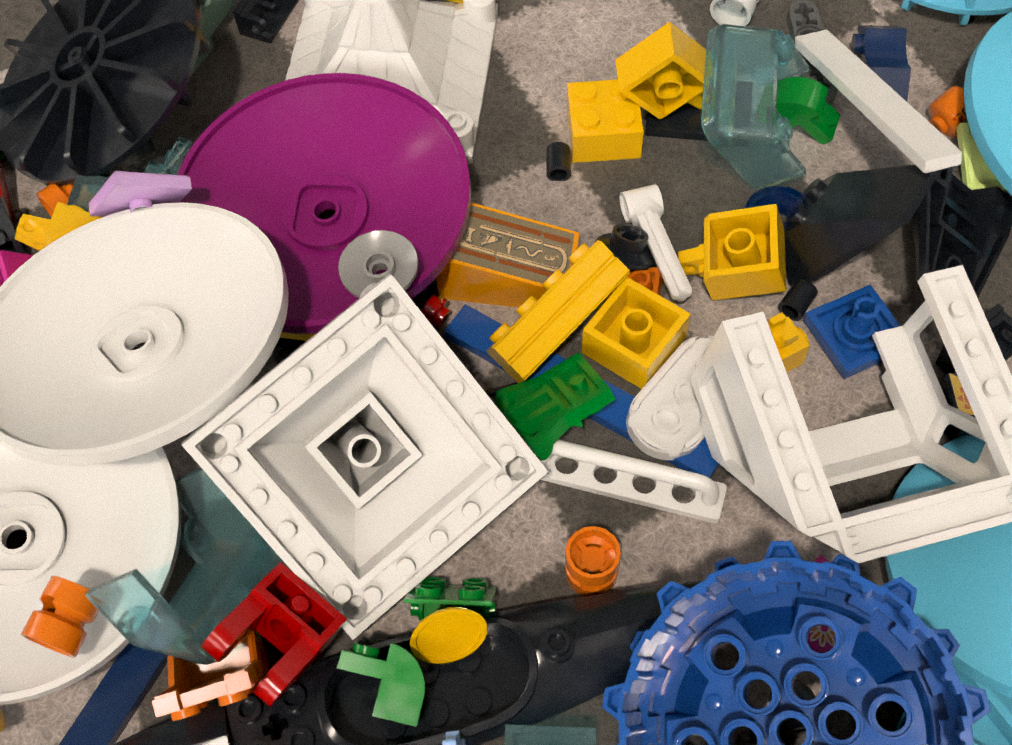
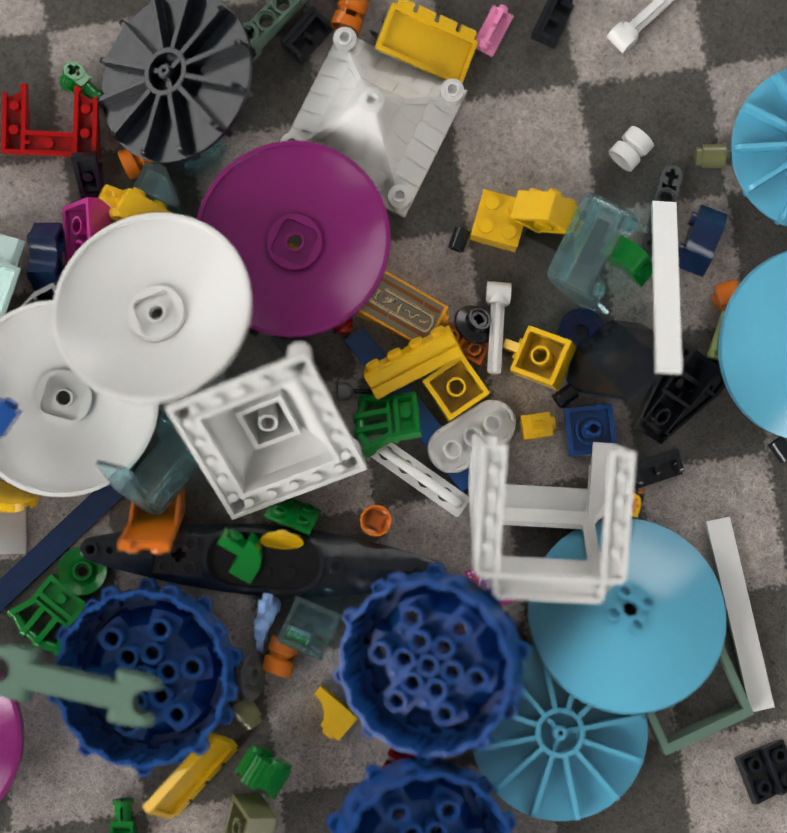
camera: 20 degrees right, 25 degrees up
orange wheel [20,576,105,658] -> none
lavender plate [88,171,192,217] -> none
red brick [201,562,347,707] -> none
light grey dish [338,230,418,298] -> none

